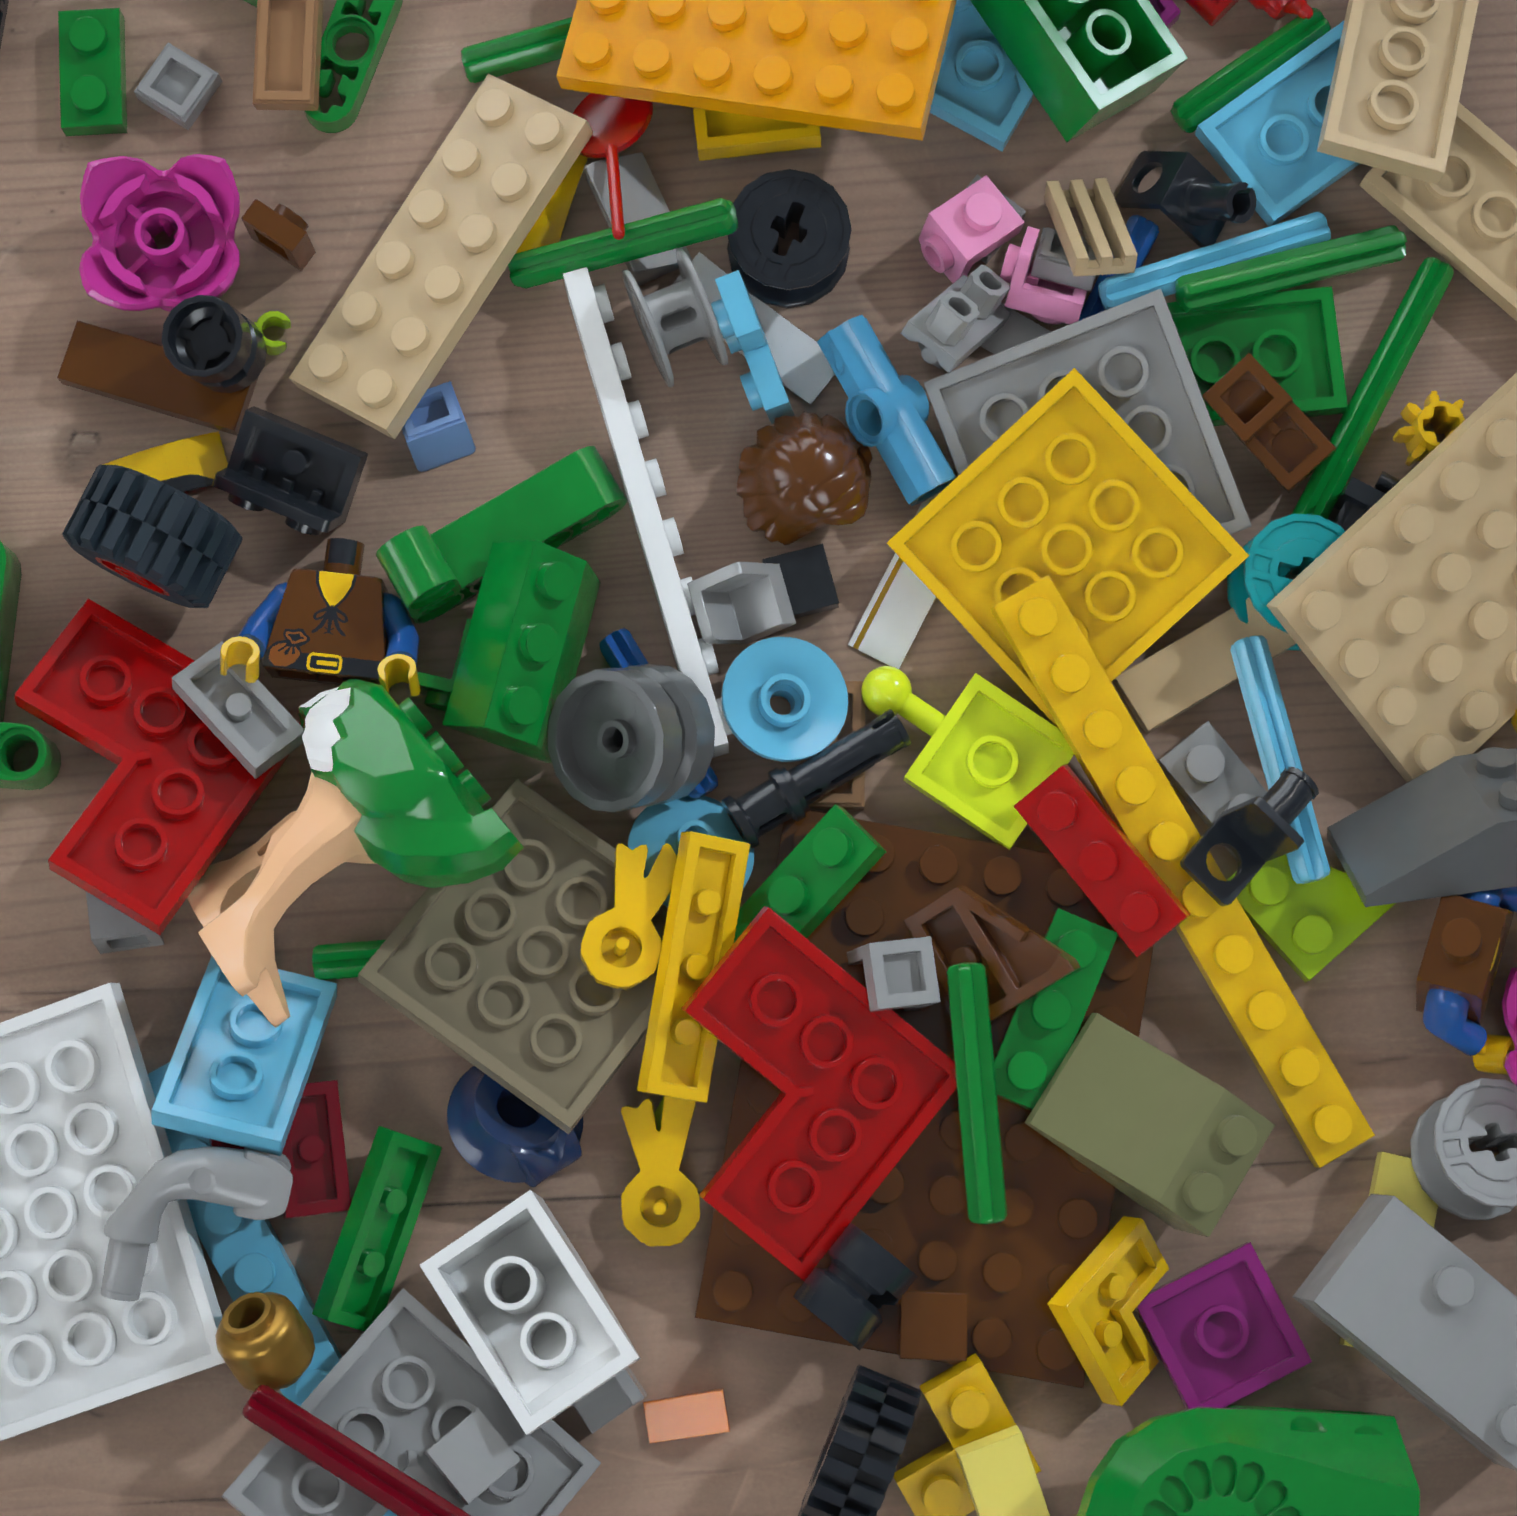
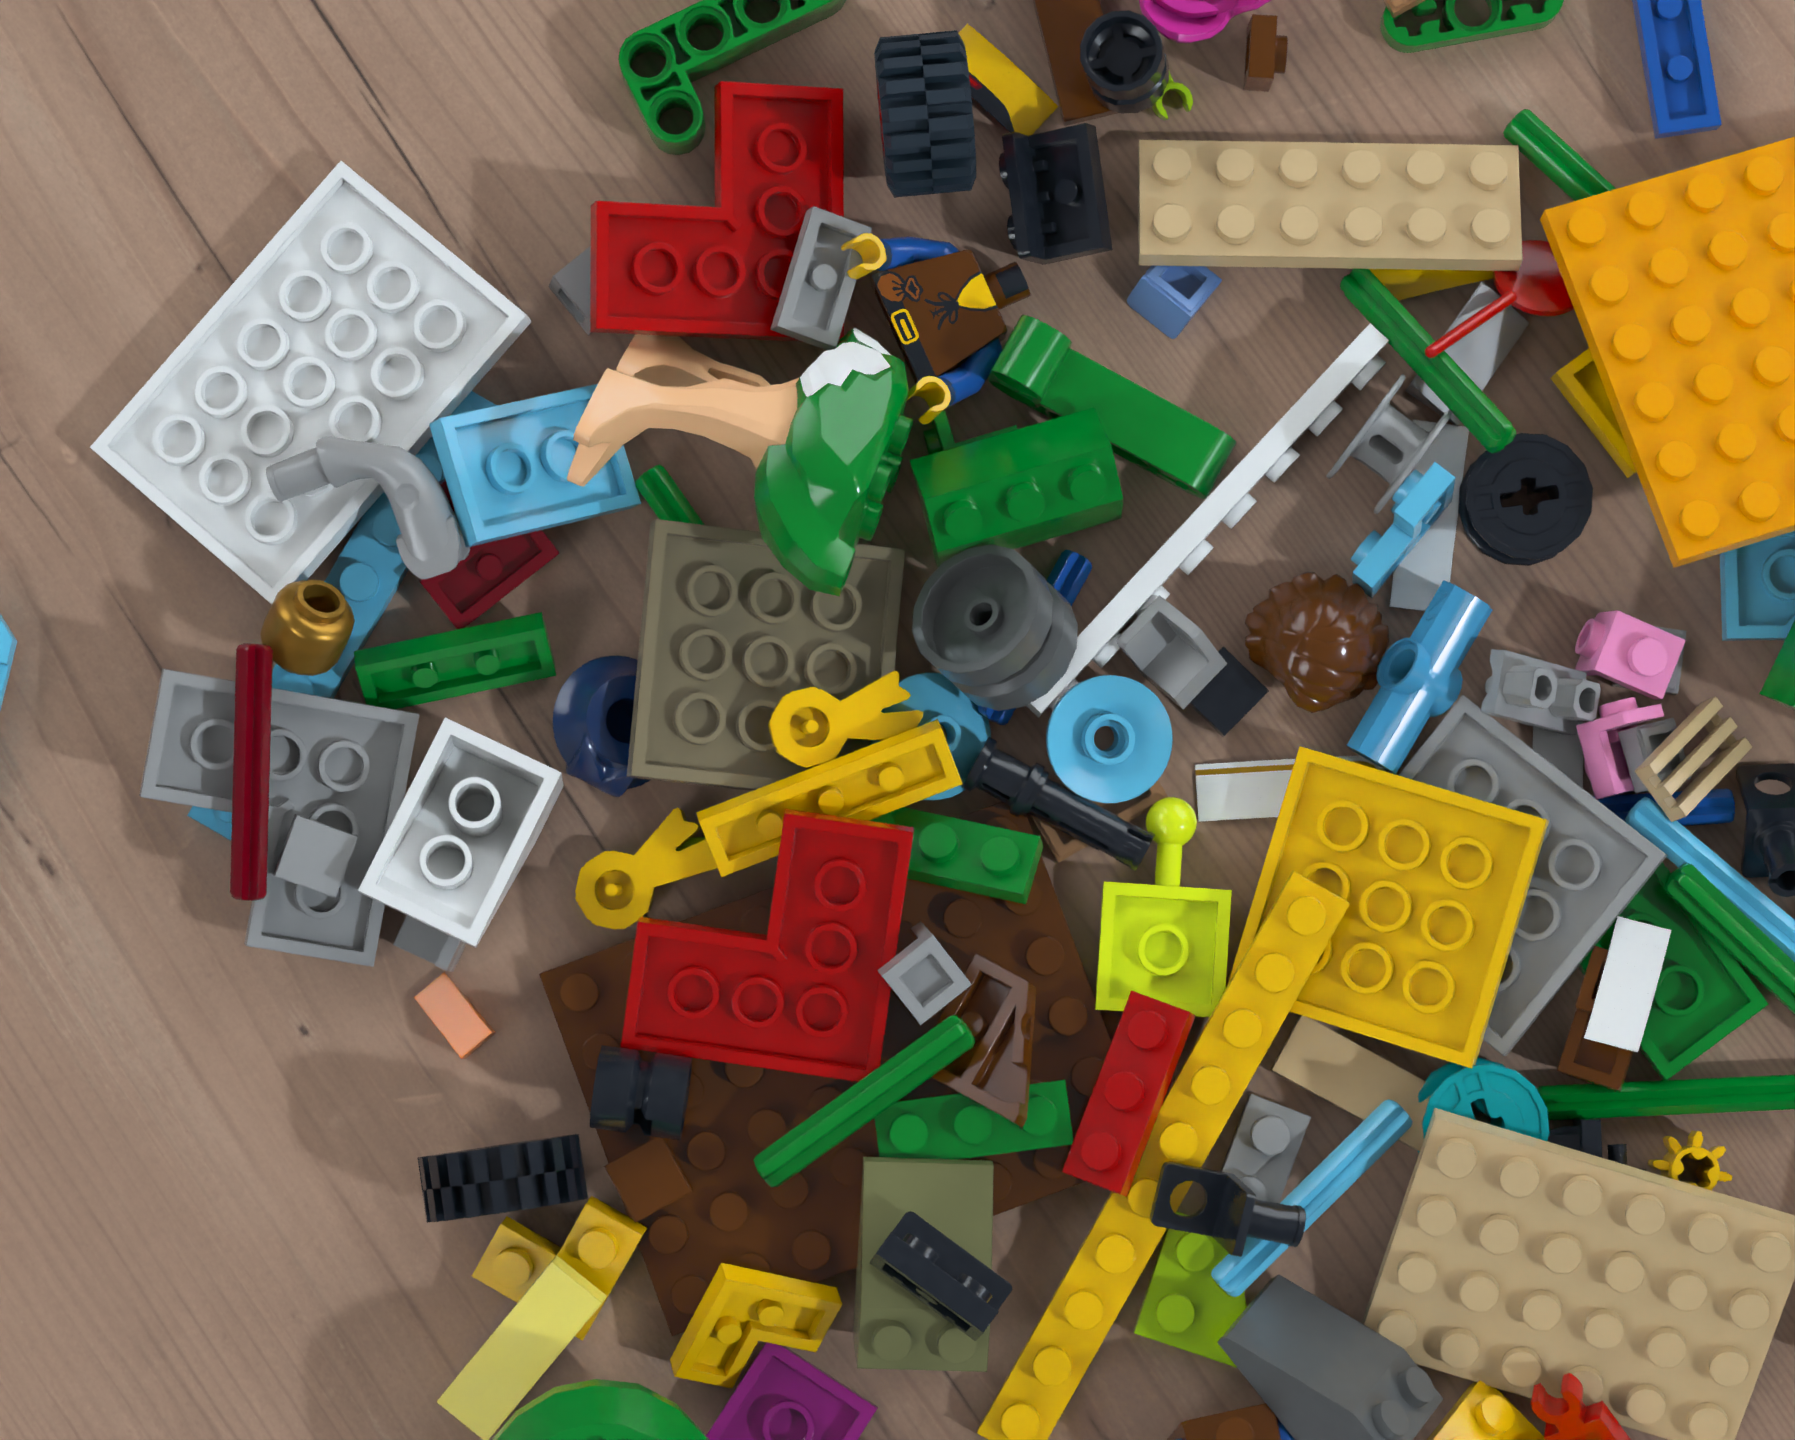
camera: 55 degrees right, 5 degrees up
none -> black bracket [870,1211,1012,1341]
none -> white sticker [1584,916,1671,1053]

